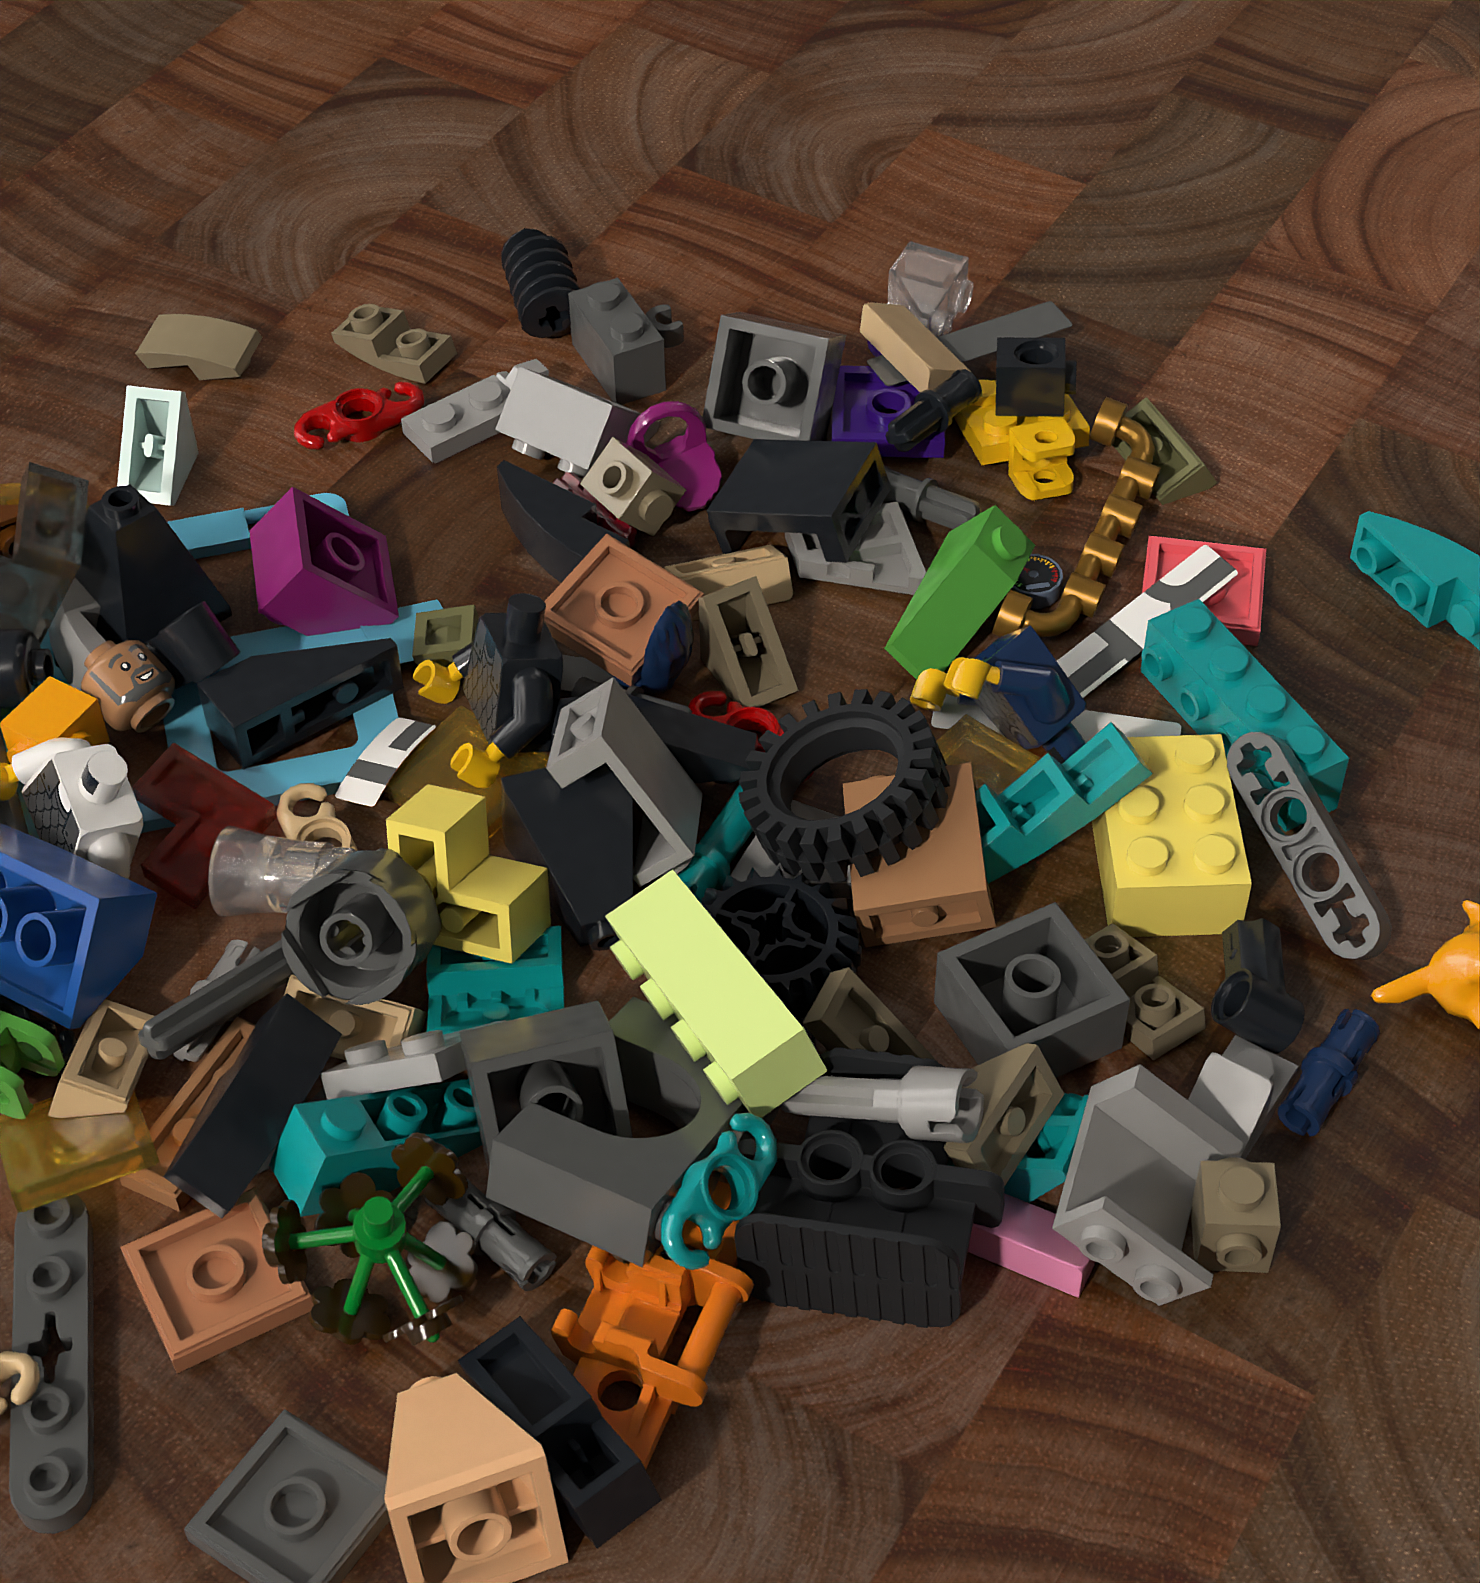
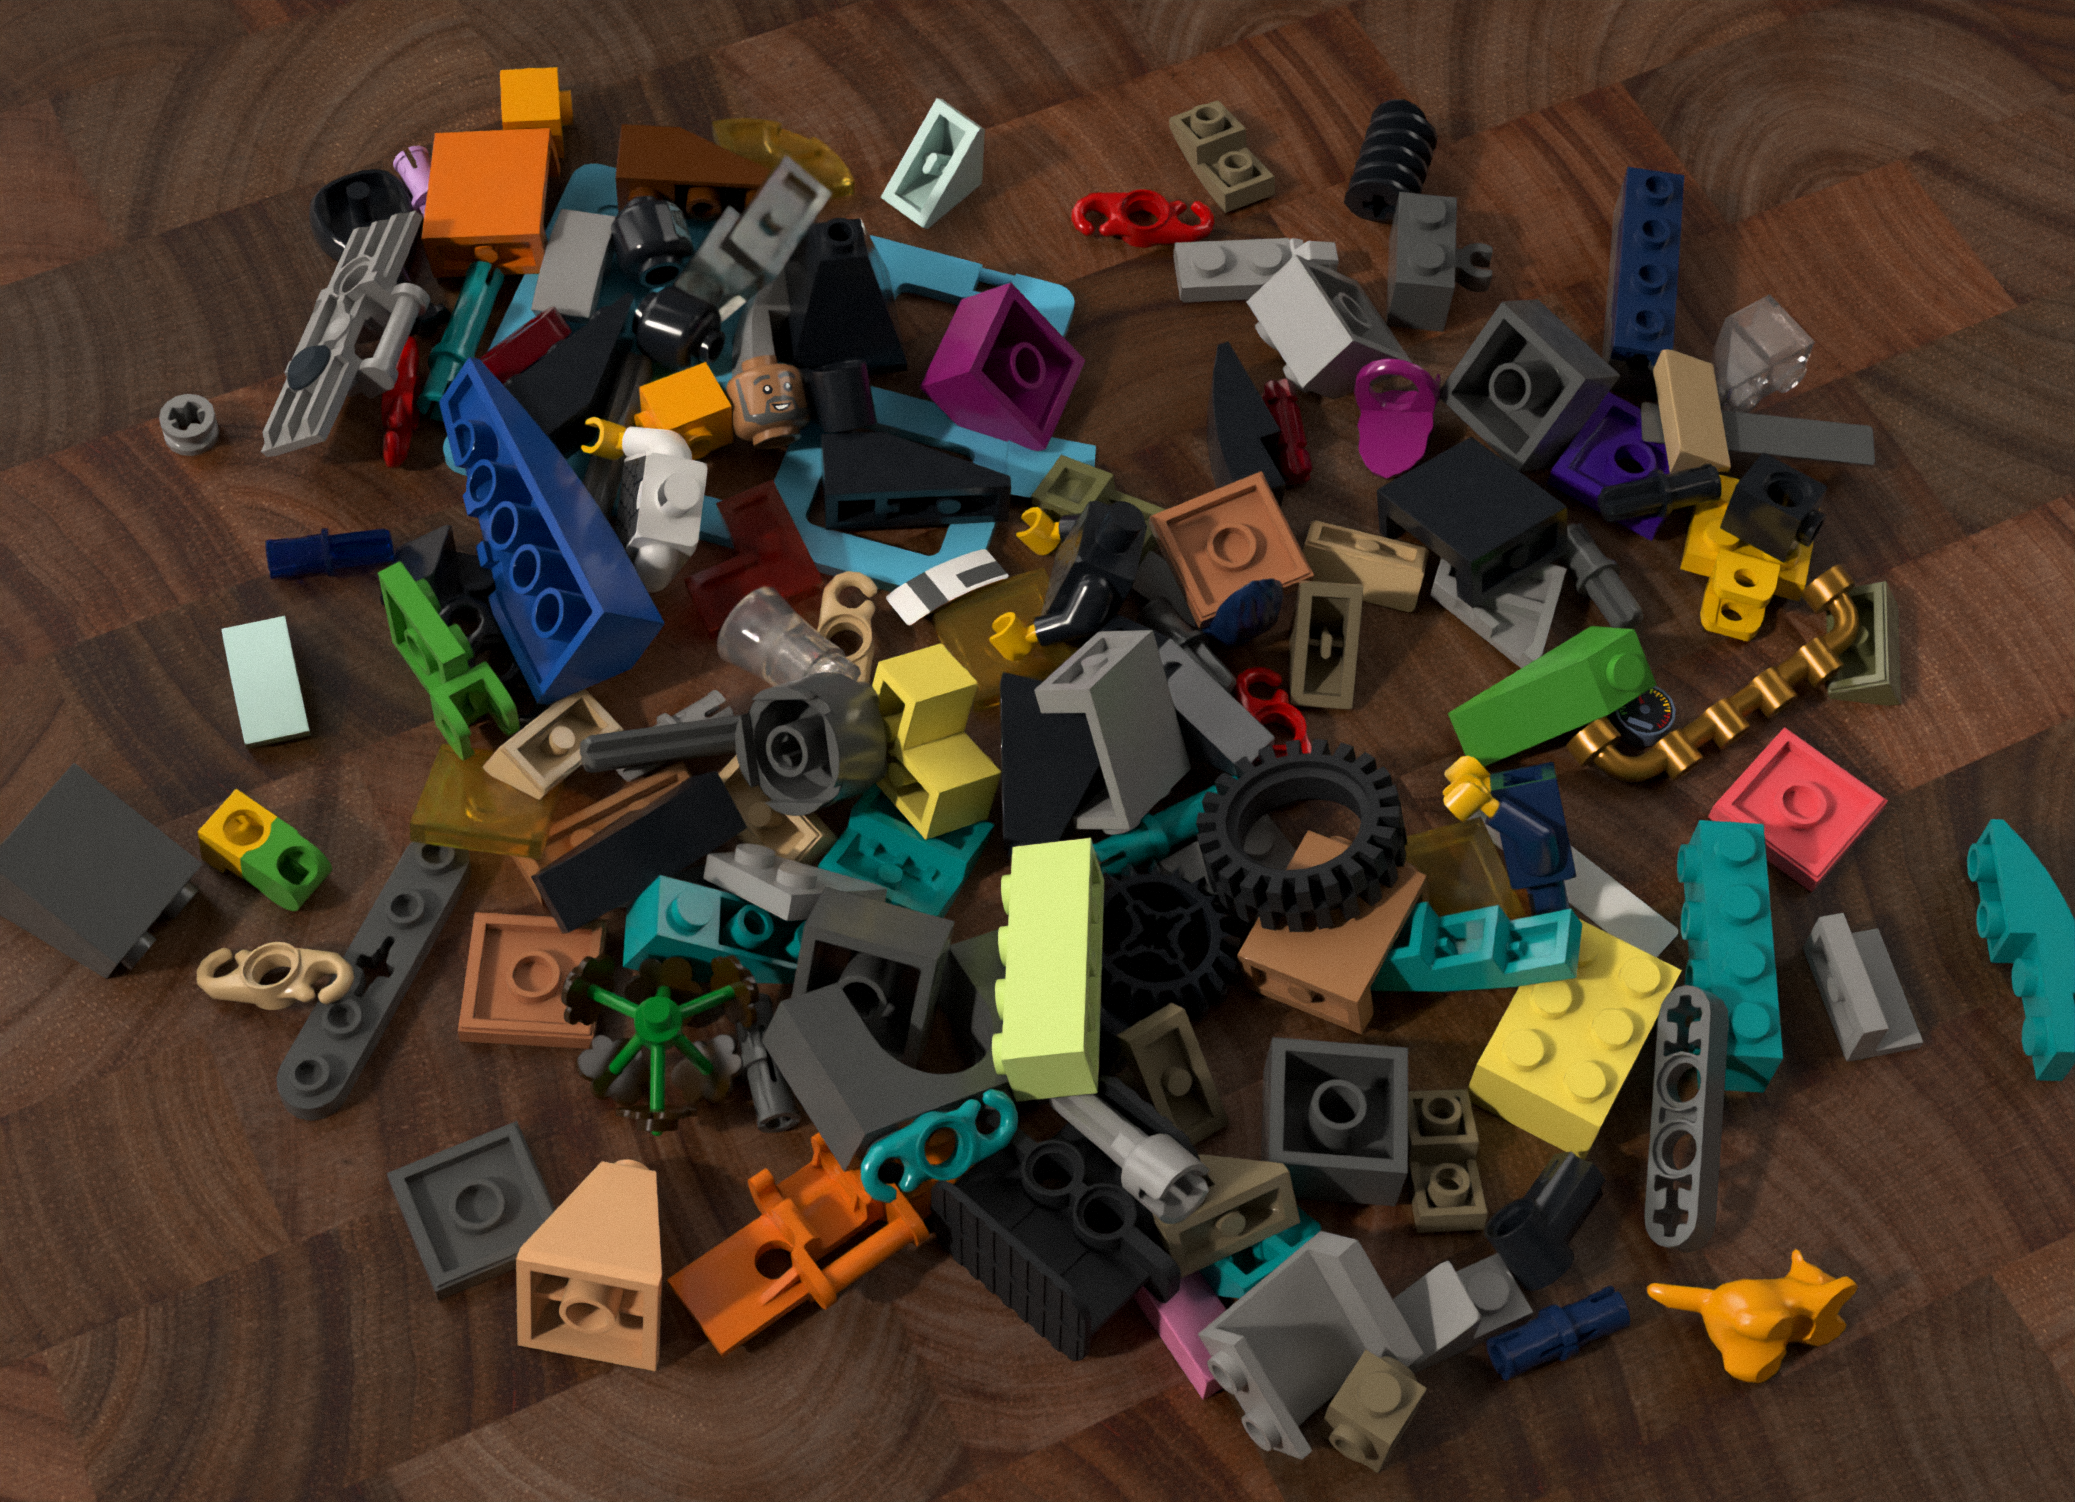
camera: 25 degrees right, 10 degrees up
dark tan slope [135,314,263,380] -> none
black slope [457,1316,662,1549] -> none
dark tan brick [580,437,686,536] -> none
sticker [1057,545,1238,698] -> none
none -> dark blue piece [1602,167,1685,397]
none -> light grey panel [1803,913,1923,1062]

